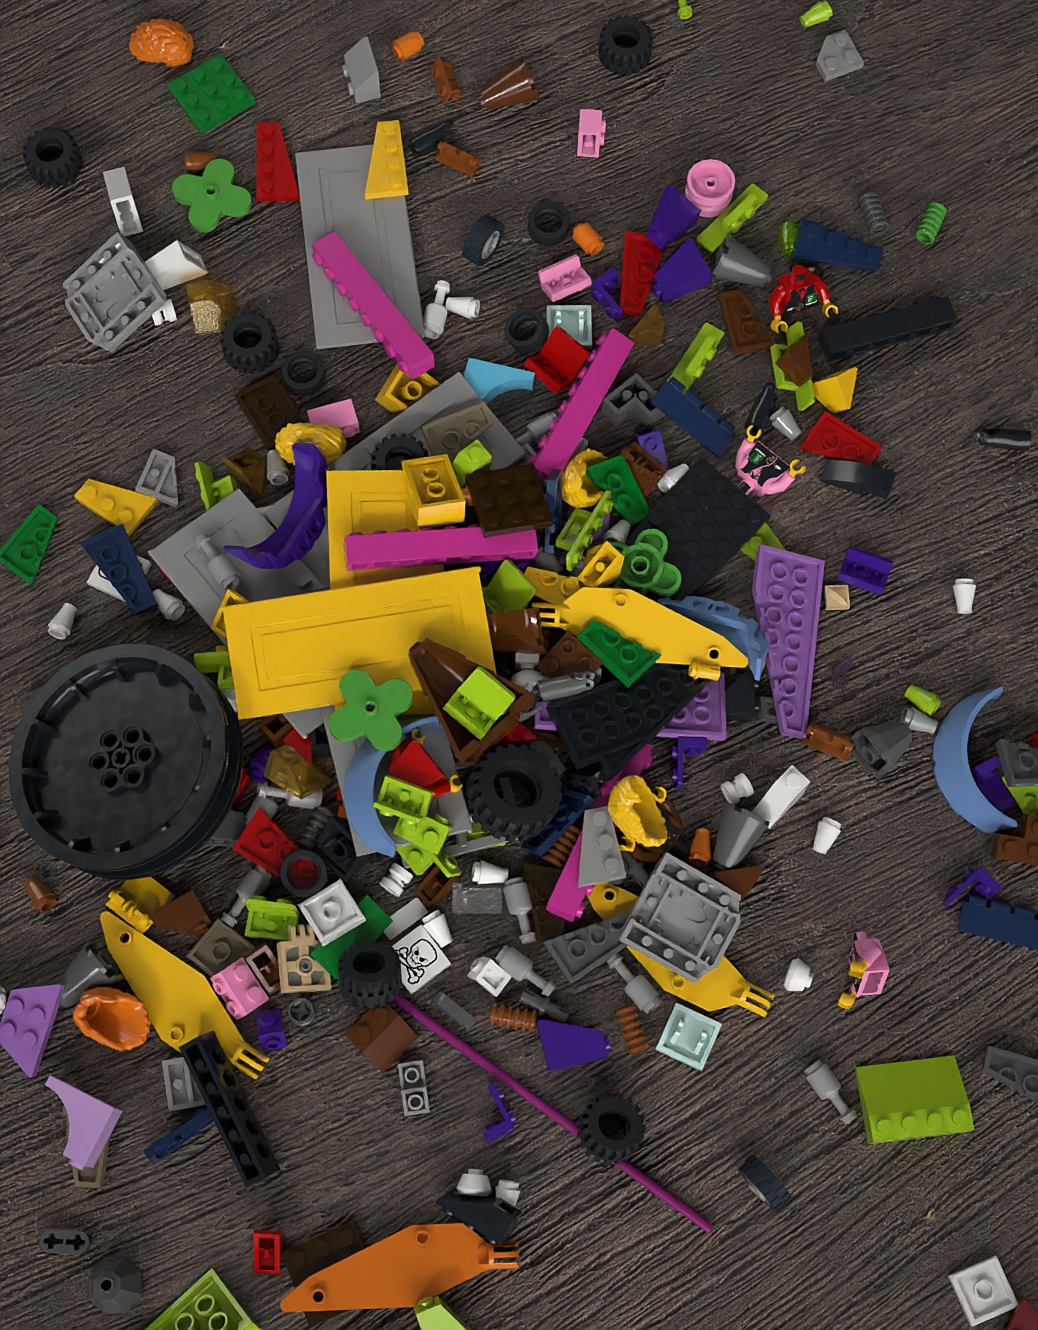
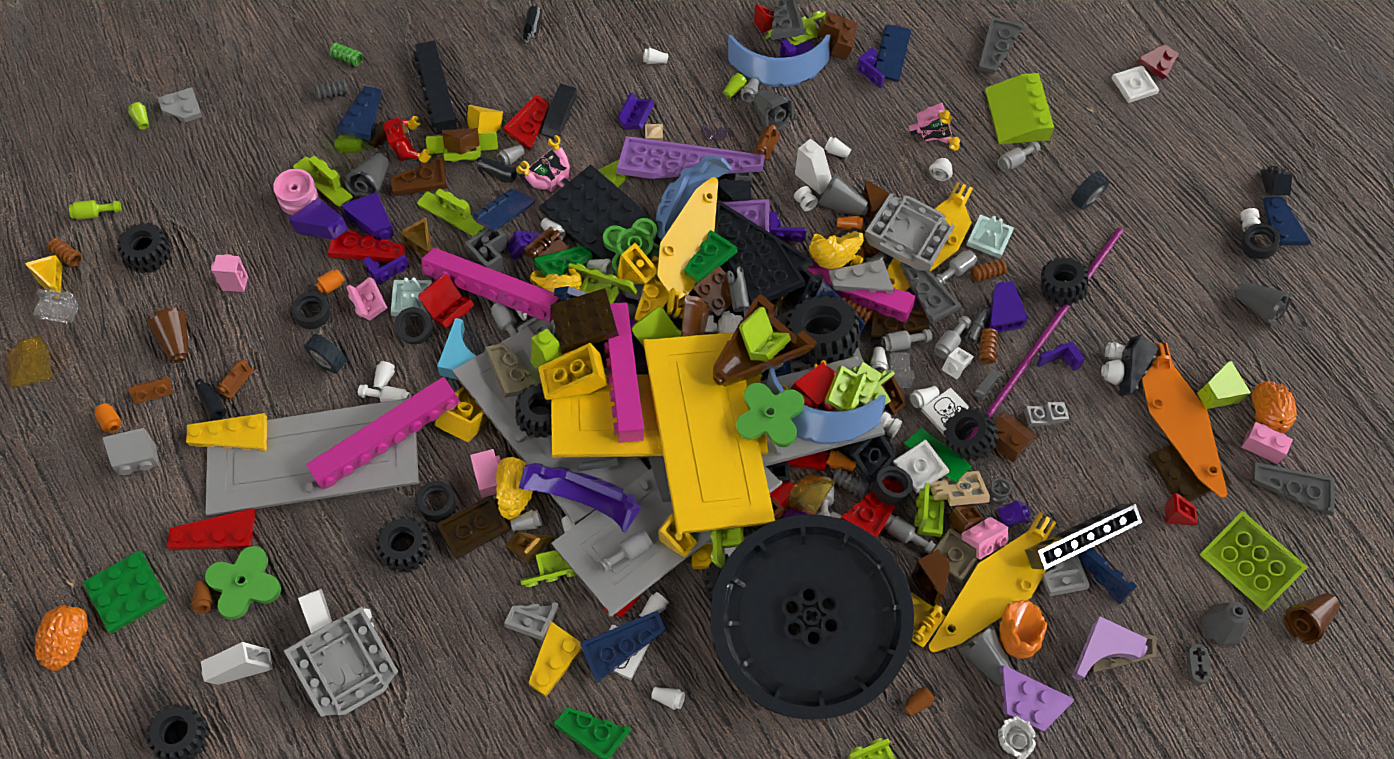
camera: 90 degrees left, 10 degrees down
clear yellow slope [185,280,238,336] -> none
white sticker [384,898,428,940] -> none
yellow pin [688,660,720,681] -> none

